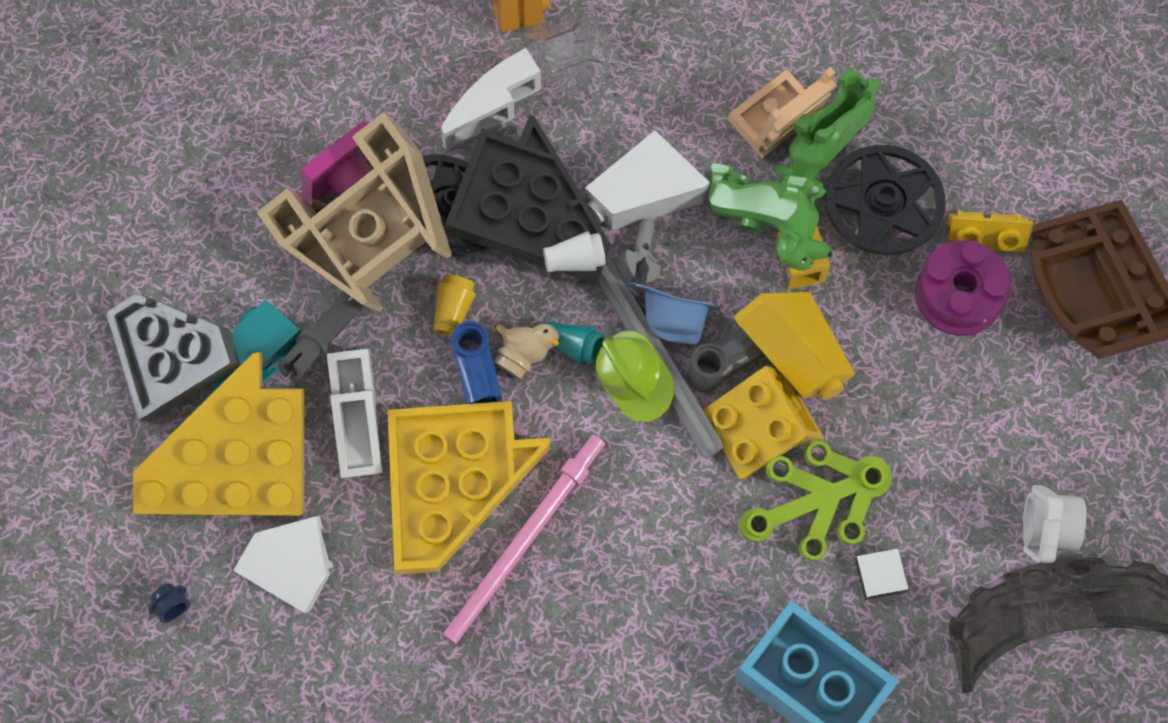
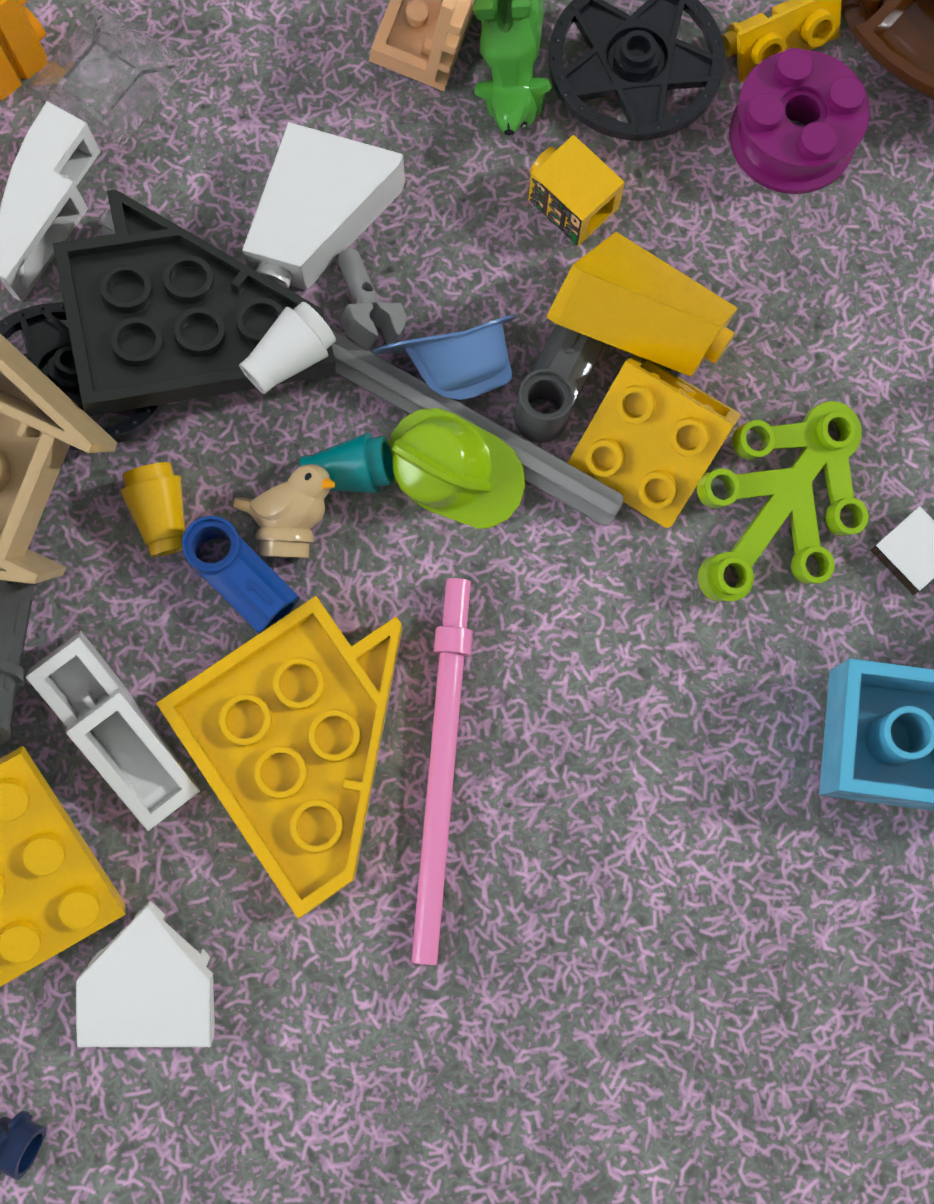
camera: 30 degrees left, 10 degrees up
bright green animal [706,163,833,271] -> none

